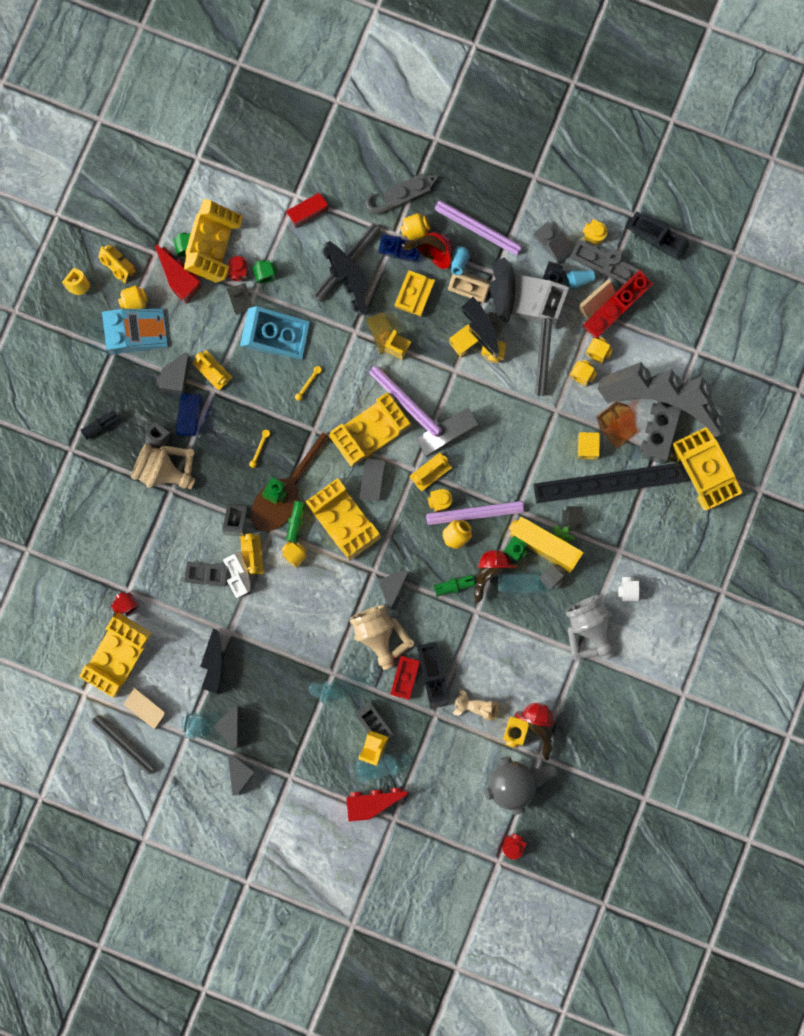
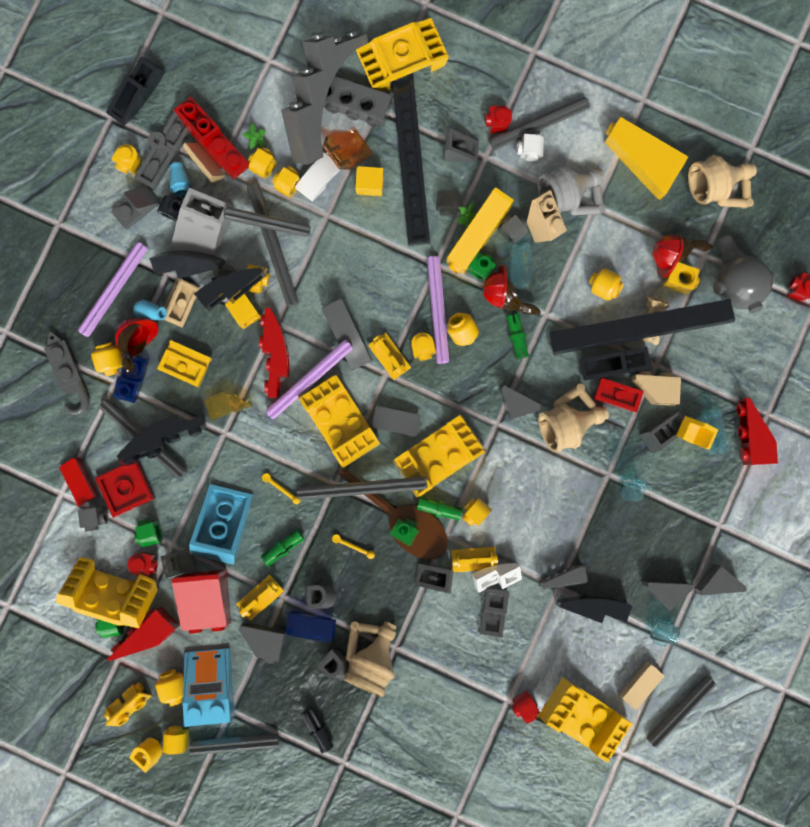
camera: 90 degrees left, 5 degrees up
yellow panel [385,330,411,360] -> none
none -> dark grey plate [77,506,108,532]
none -> red tile [95,462,155,518]
none -> yellow plate [163,726,189,754]
none -> slope [172,569,231,634]
none -> dark grey axle [189,734,279,755]
none -> bright green plant [242,123,266,149]
none -> dark grey axle [247,183,298,307]
none -> red slope [259,308,290,399]
none -> green pin [260,529,305,567]
none -> white slope [295,152,341,201]
none -> dark grey axle [297,476,428,500]
none -> dark grey plate [306,585,336,609]
none -> dark grey slope [444,128,479,163]
none -> red plate [485,105,512,134]
none -> dark grey axle [489,97,590,150]
none -> tan slope [527,190,567,242]
none -> dark grey slope [539,563,588,589]
none -> black tile [549,299,735,355]
none -> yellow head [589,268,624,301]
none -> yellow slope [605,117,688,200]
none -> tan slope [631,371,681,406]
none -> tan piece [688,155,757,209]

